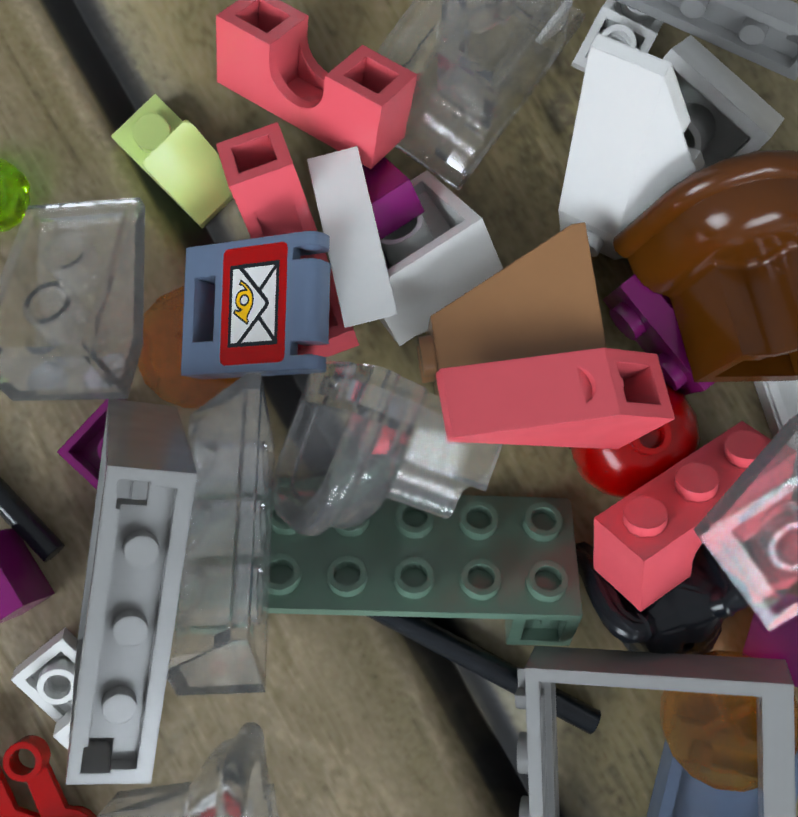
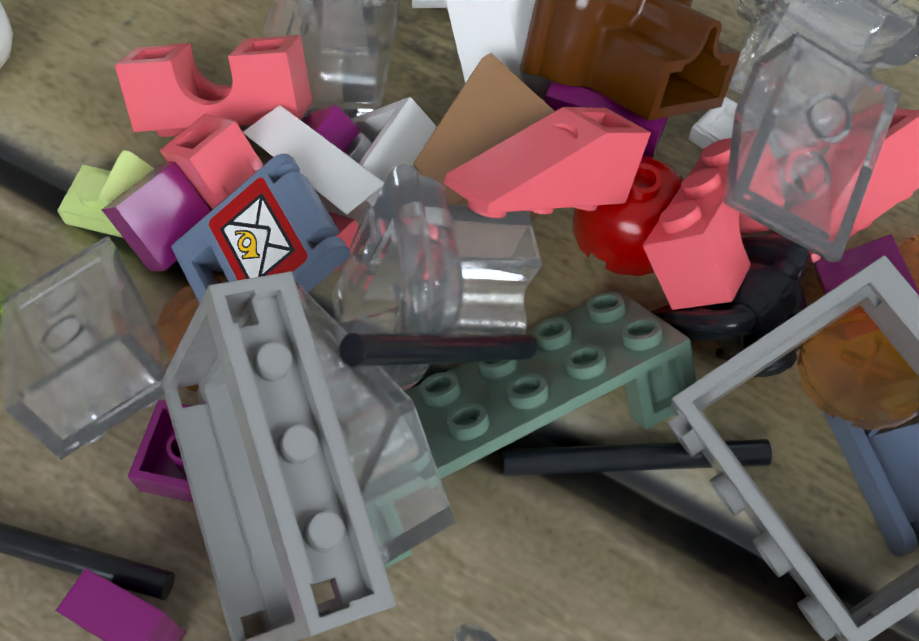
camera: 30 degrees left, 25 degrees down
none -> magenta piece [101,161,211,271]
none -> black bar [339,333,537,367]

